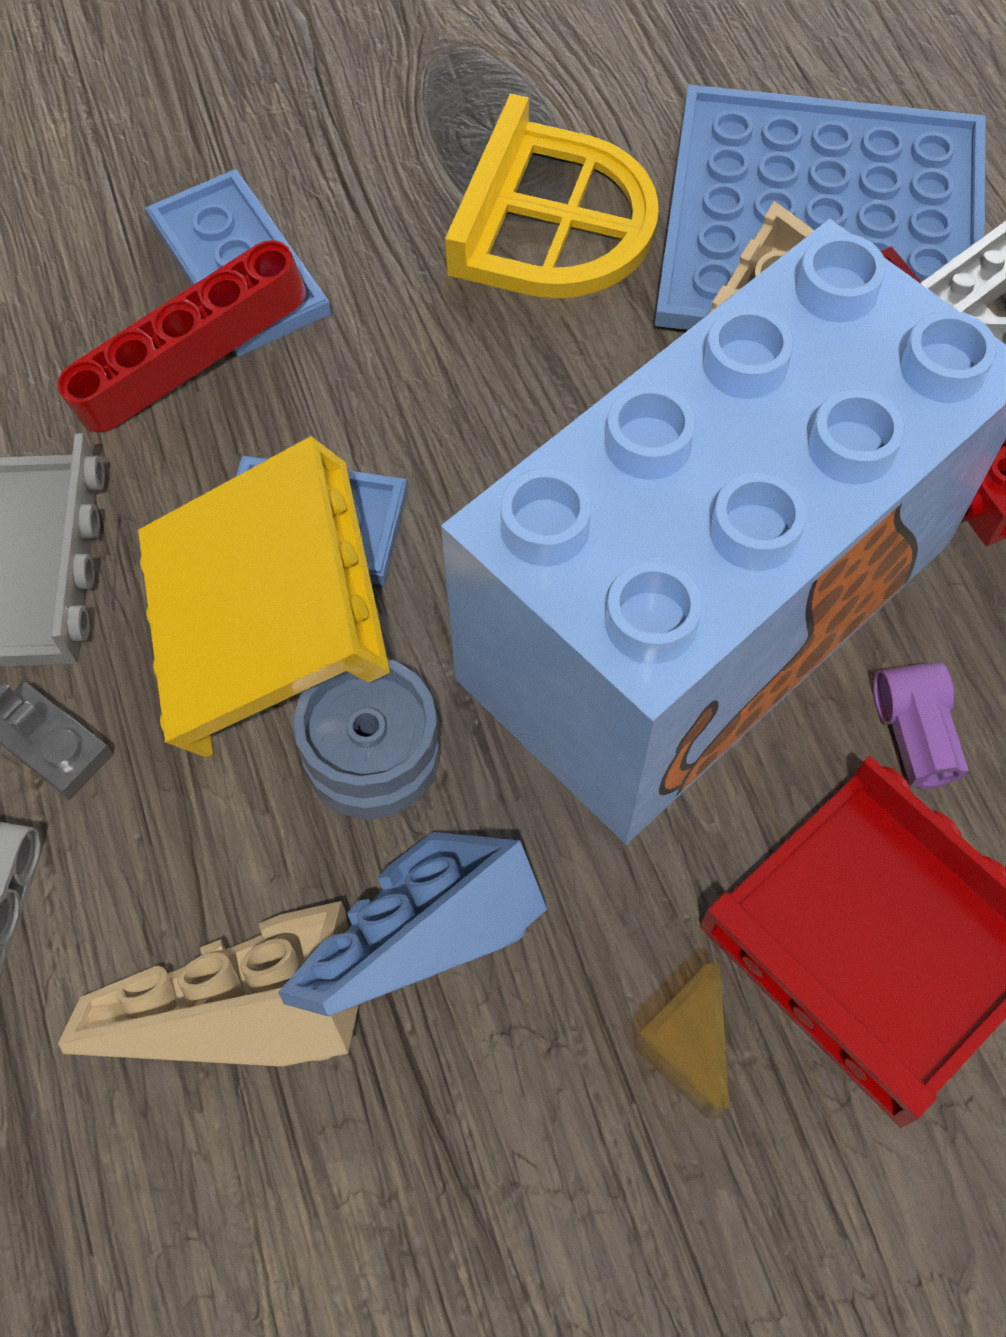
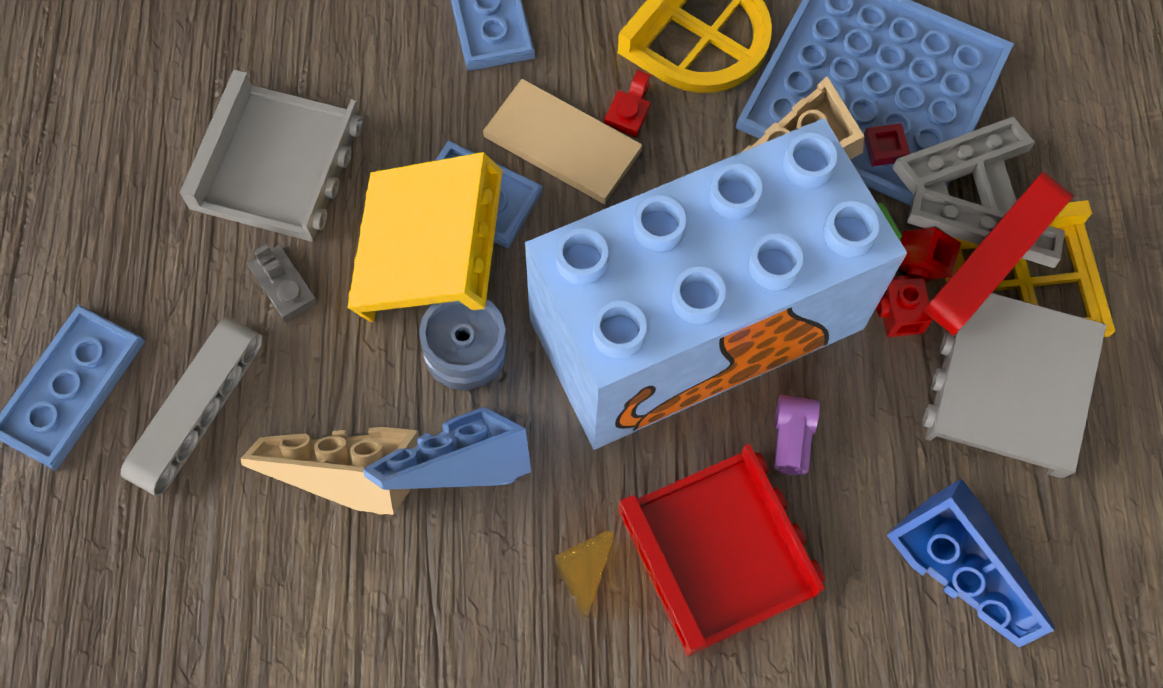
camera: 15 degrees right, 5 degrees up
red beam [57,240,306,433] -> none
none -> tan tile [483,79,642,205]
none -> red plate [604,70,651,138]

